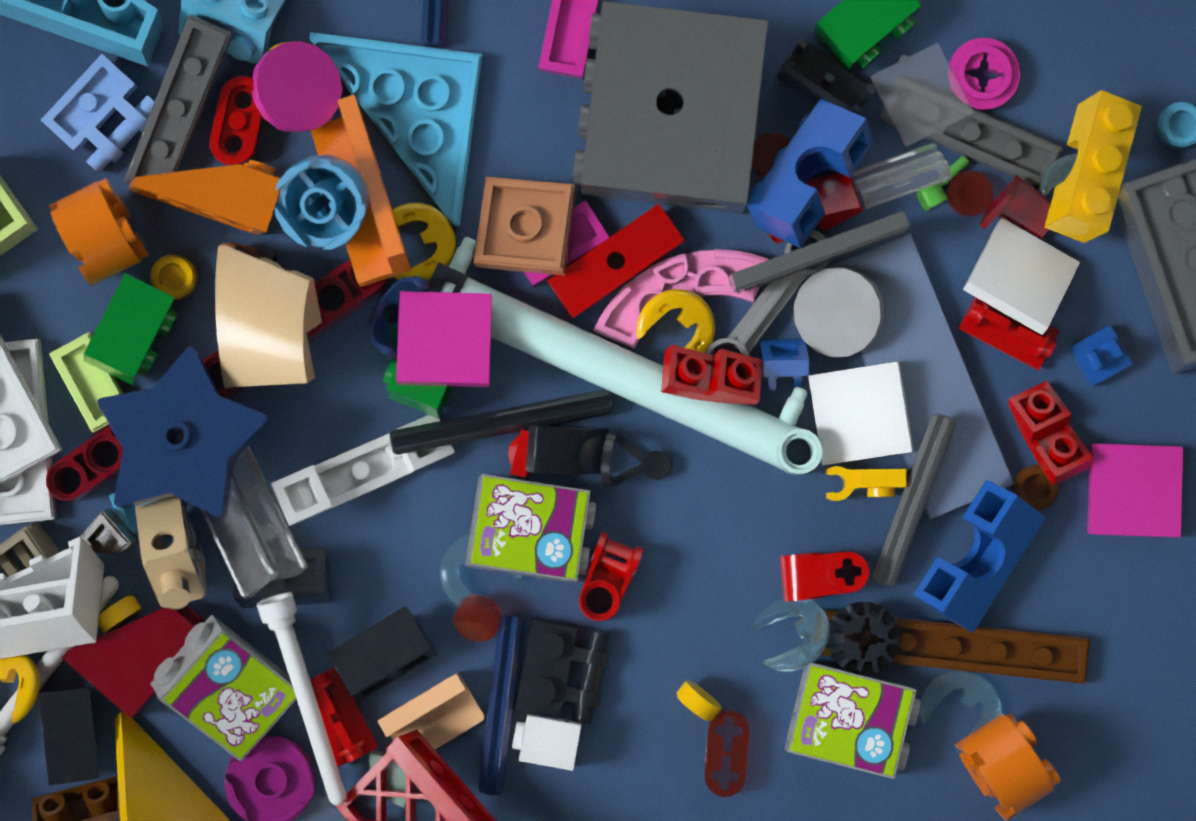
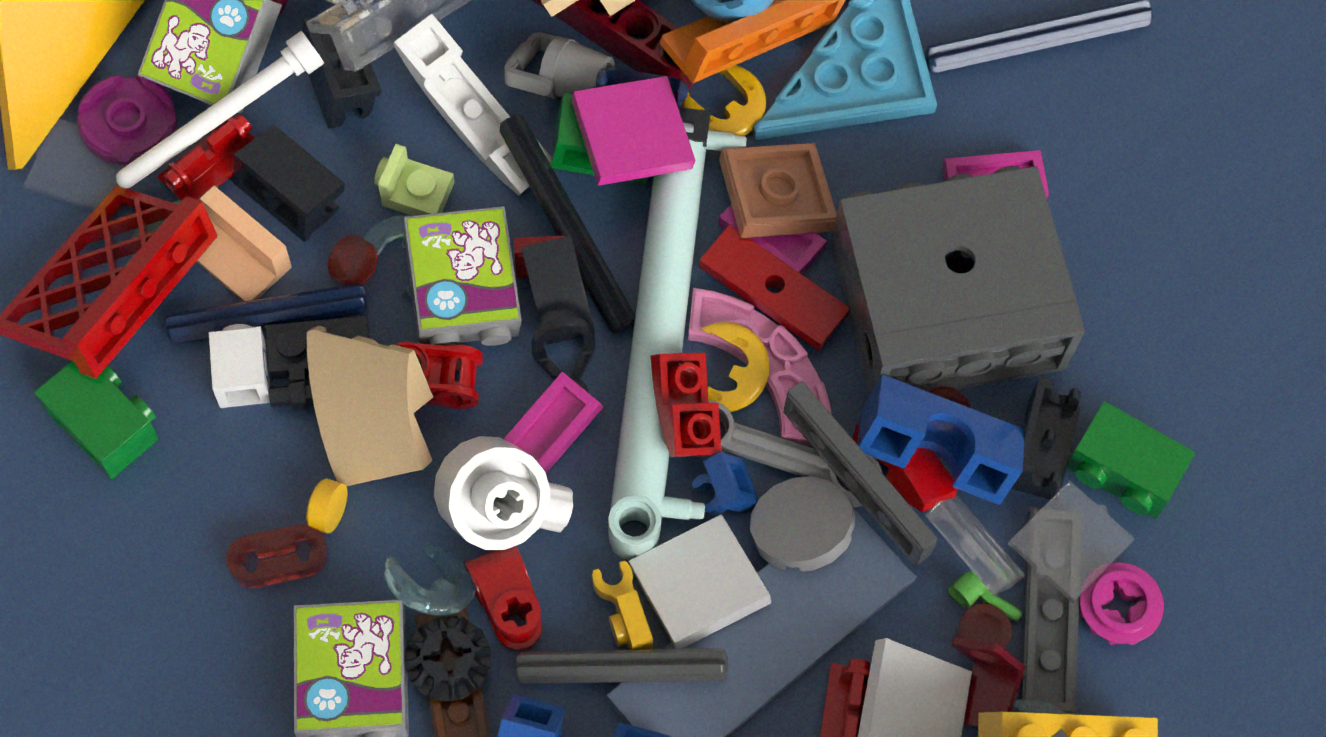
camera: 70 degrees right, 20 degrees down
none -> tan slope [307,326,433,486]
none -> yellowish green bracket [374,144,455,216]
none -> white piece [434,436,573,550]
none -> light grey piece [504,32,615,100]
none -> dark pink tile [504,372,603,474]

